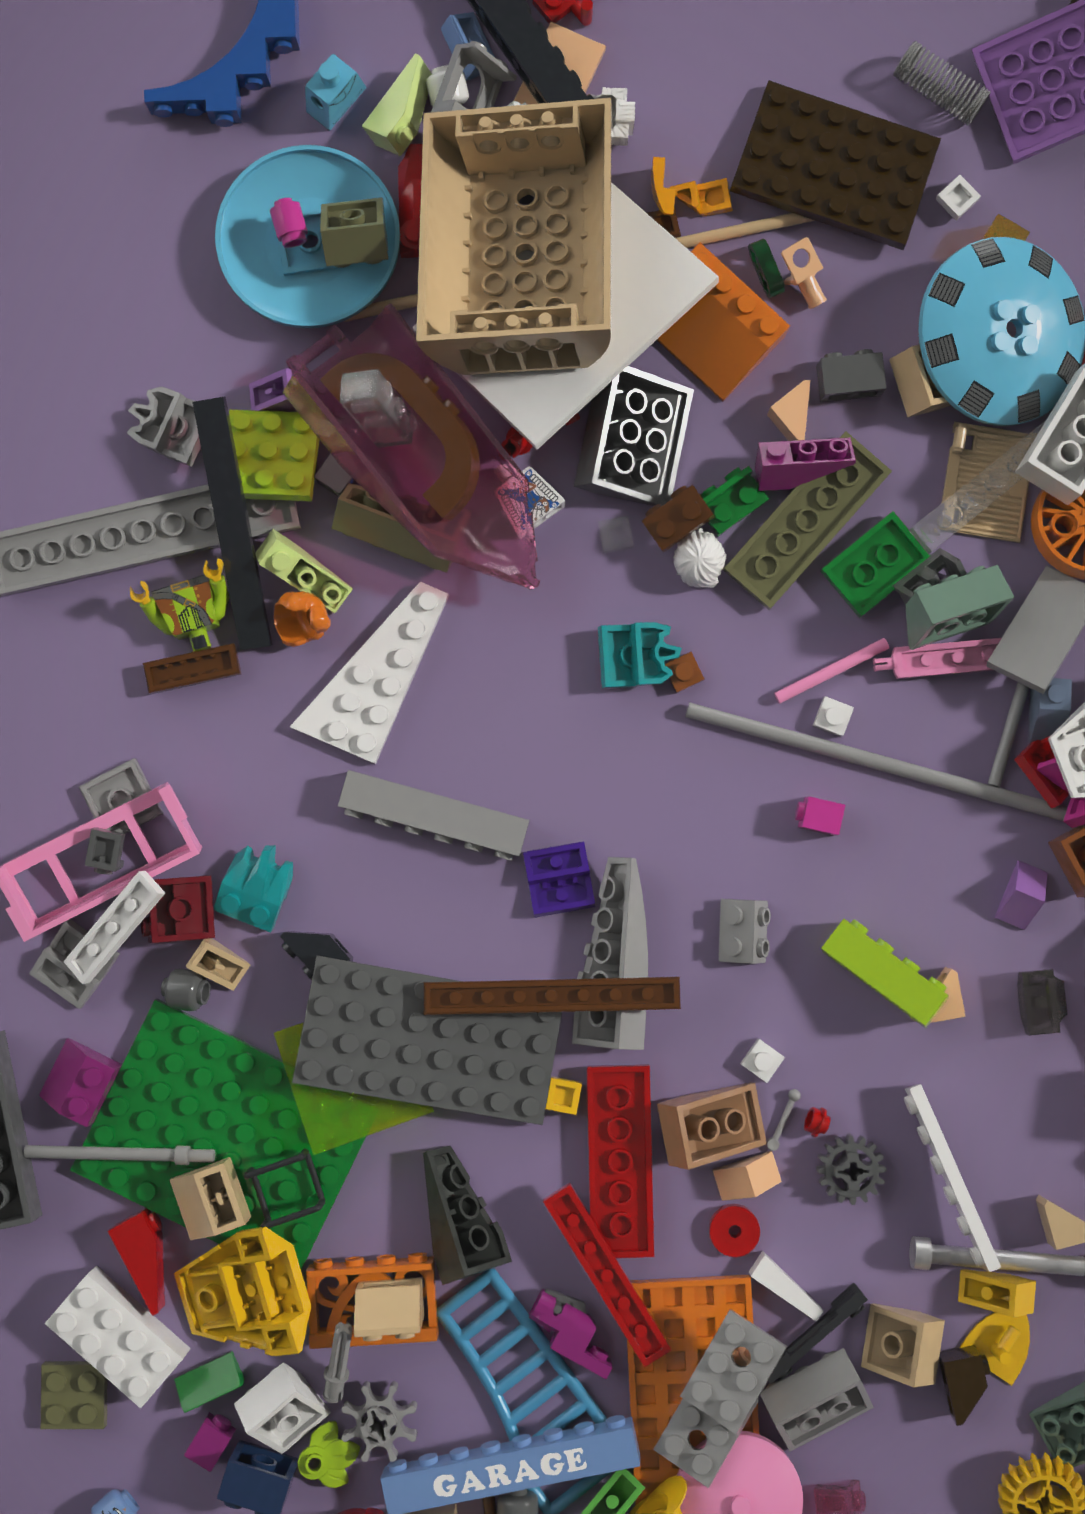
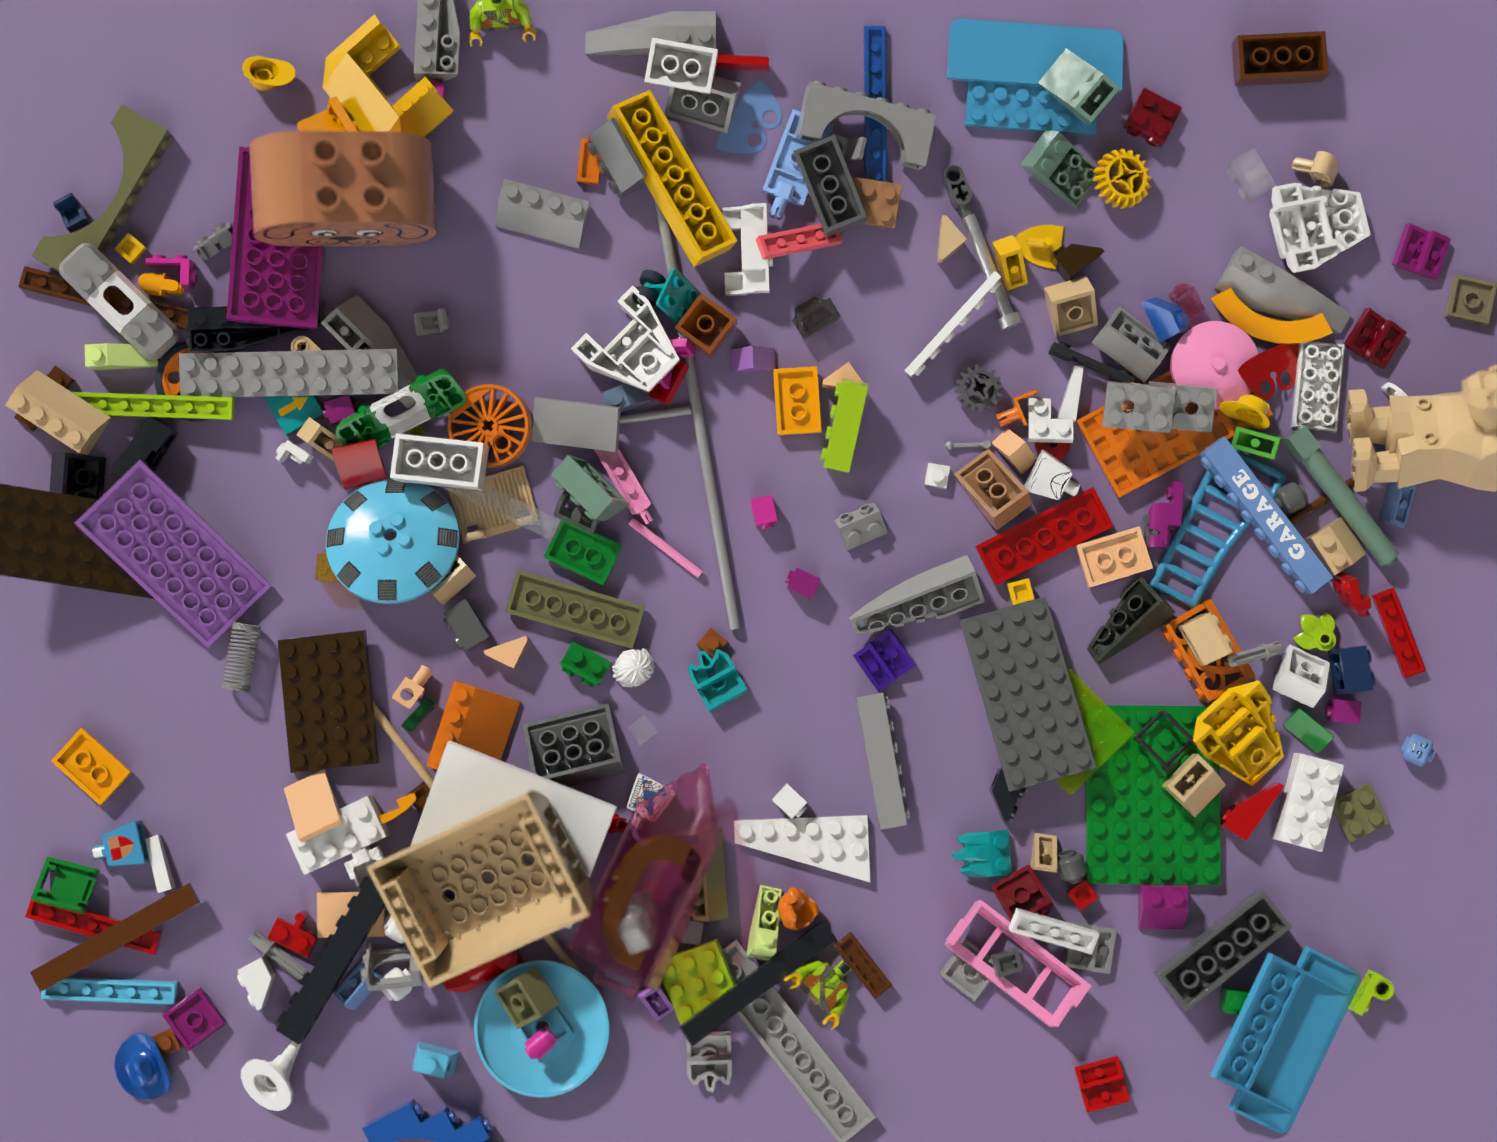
camera: 120 degrees left, 0 degrees up
light grey bar [24,1145,216,1165] -> none
light grey gear [342,1381,417,1462] -> none
yellowish green slope [362,53,432,156] -> none
reddish brown tile [424,977,681,1015] -> none
red plate [543,1183,672,1368] -> none
reddish brown bracket [642,484,715,553] -> none
light orange slope [670,178,733,217] -> none
magenta slope [755,437,856,491] -> none
red plate [804,1107,830,1138] -> none
white plate [813,696,854,737] -> none
white plate [936,175,981,221] -> none
none -> light nougat tile [284,769,342,843]
none -> white brick [286,795,390,875]
none -> white brick [772,783,807,818]
none -> light orange plate [773,366,821,436]
none -> magenta brick [785,568,821,600]
none -> orange bracket [996,389,1039,427]
none -> white torso [1024,450,1080,500]
none -> white plate [1028,398,1073,443]
none -> red plate [1066,879,1098,911]
none -> light nougat plate [1075,526,1153,588]
none -> blue slope [1142,297,1191,342]

